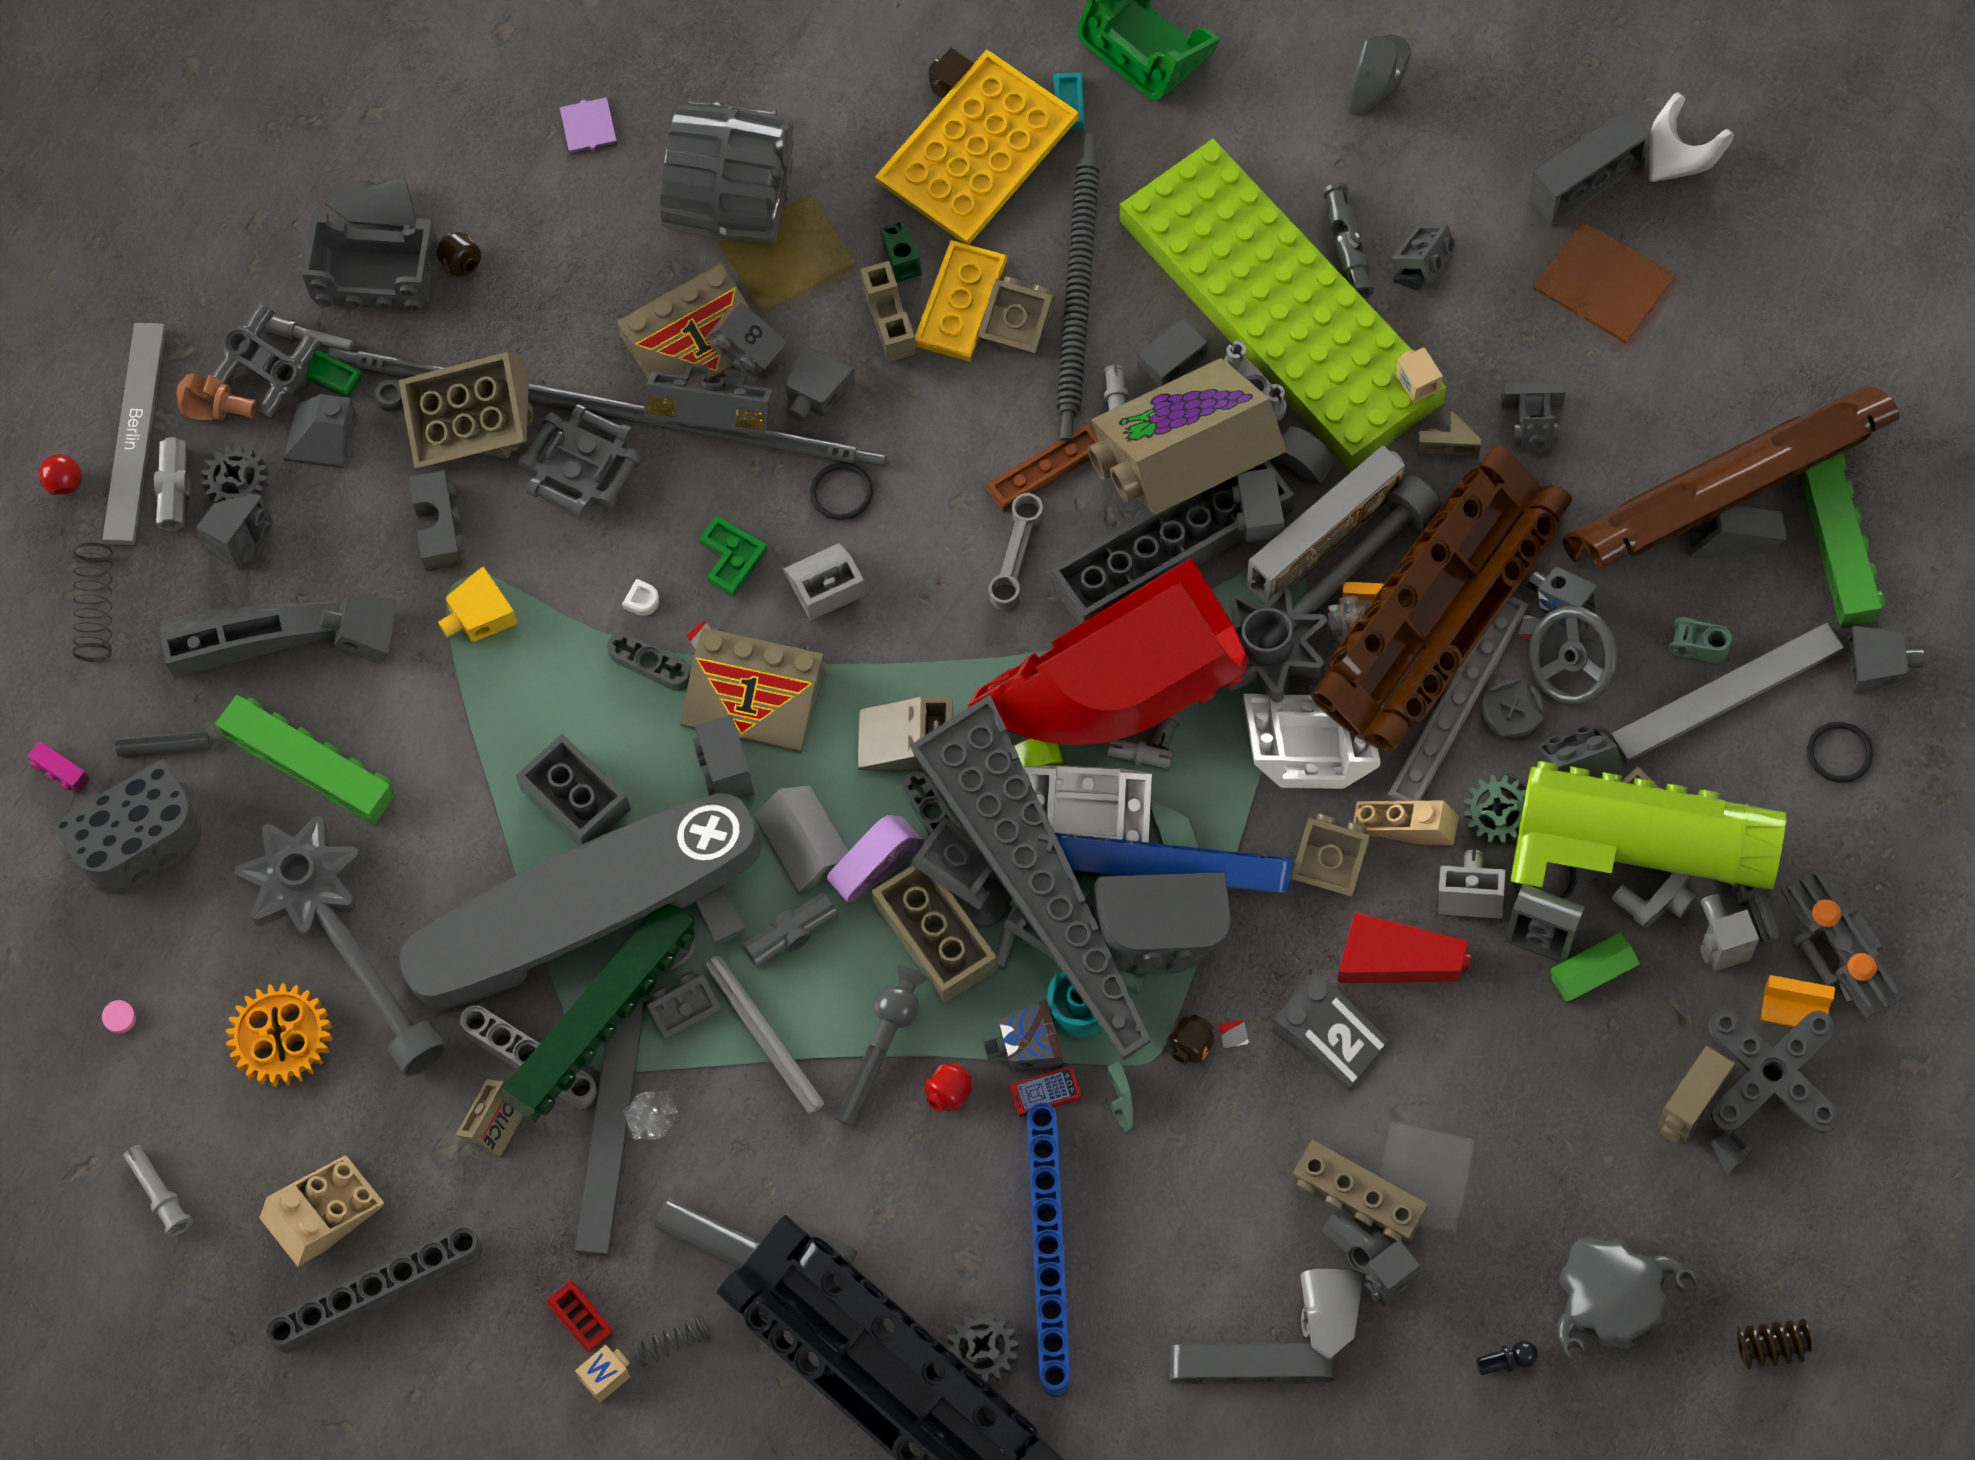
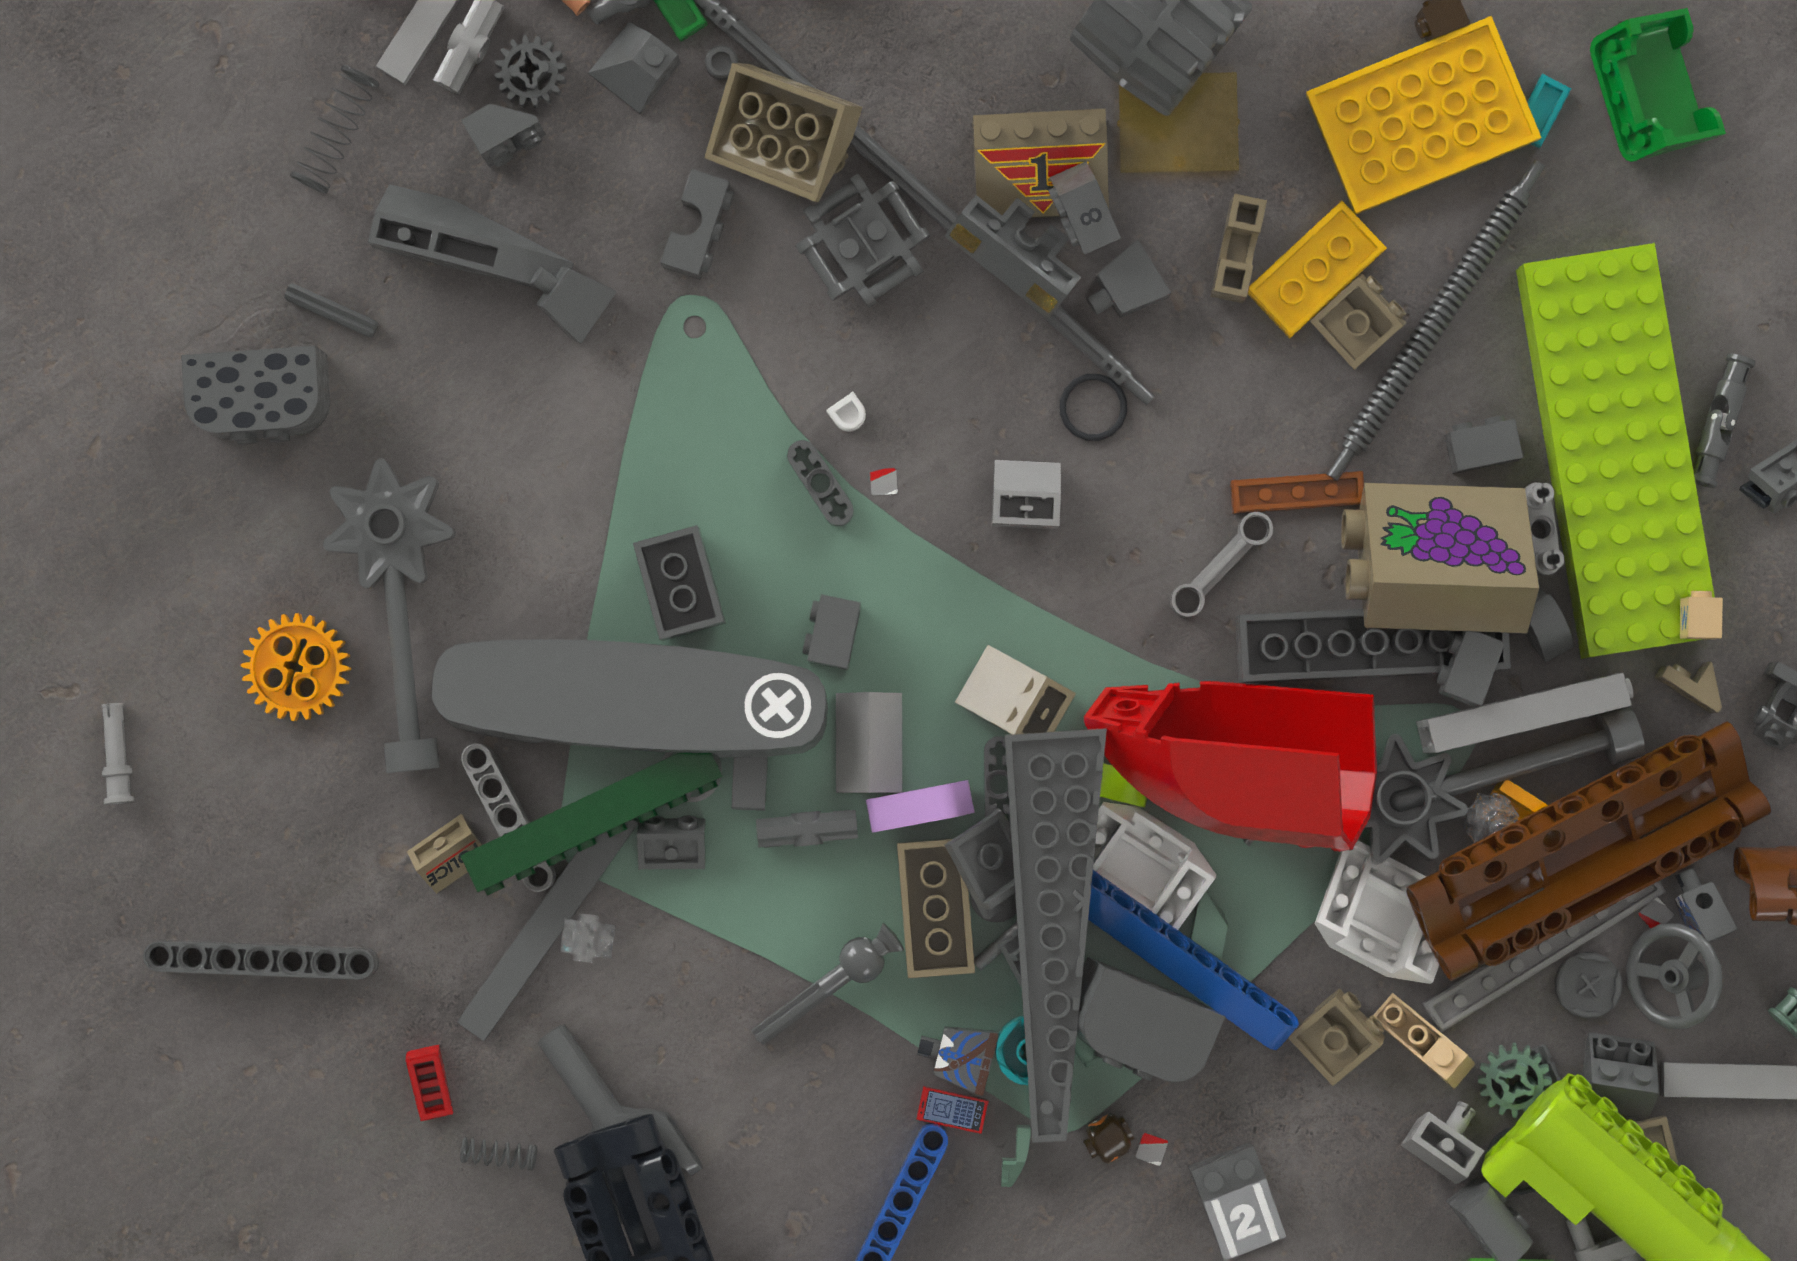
camera: 25 degrees right, 20 degrees up
dark pink piece [27,741,89,793] -> none
bright pink tile [102,1000,136,1034] -> none
bright green brick [215,695,395,826] -> none
tan slope [259,1155,384,1267] -> none
yellow torso [437,566,518,642] -> none
tan brick [575,1345,631,1403] -> none
dark tan slope [680,627,826,753] -> none
green plate [699,515,768,597] -> none
light grey axle [705,956,824,1114] -> none
dark green leg [880,221,922,283] -> none
red head [924,1063,972,1112] -> none
light grey pin [1104,365,1129,411] -> none
light grey pin [1107,739,1173,770] -> none
red slope [1338,912,1472,983] -> none

